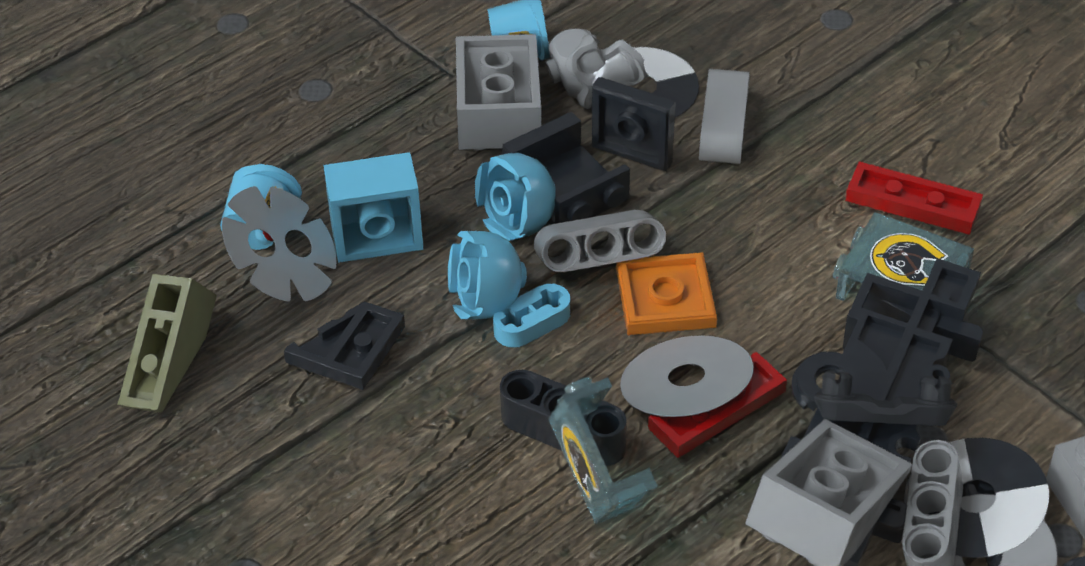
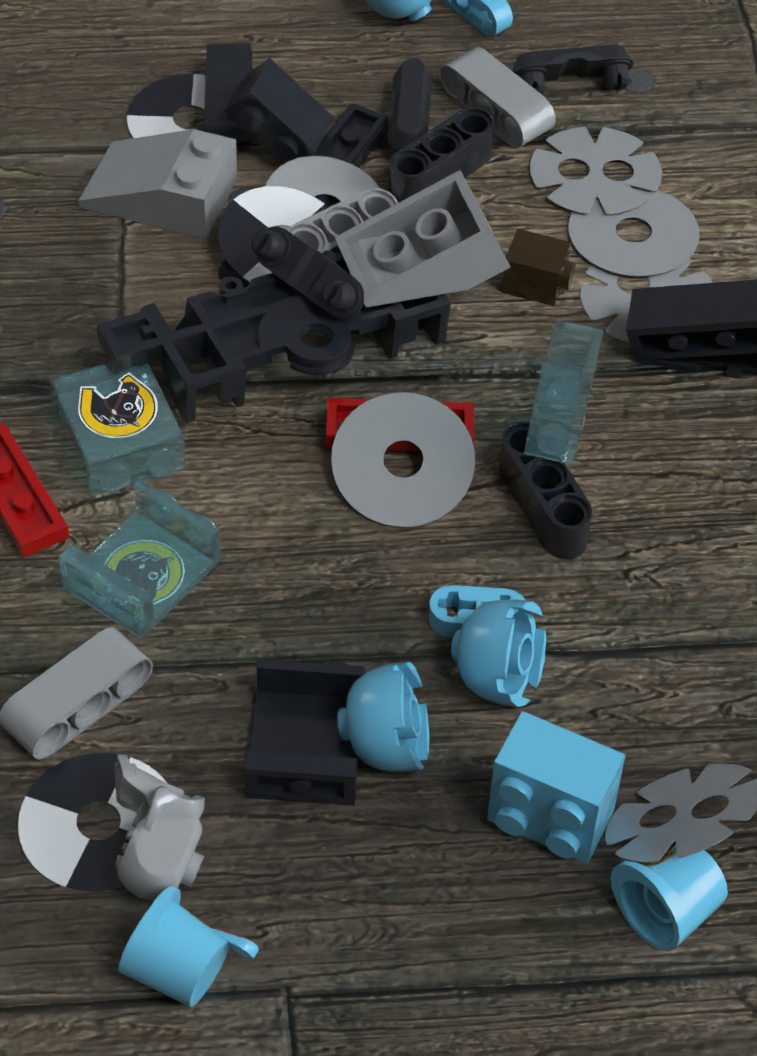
camera: 145 degrees left, 5 degrees up
black wing [284,301,405,390] -> none
light grey slope [456,34,541,150] -> none
light grey beam [534,210,666,272] -> none
black tile [592,76,676,172] -> none
orange tile [616,252,717,335] -> none
none -> clear light blue panel [59,480,221,639]

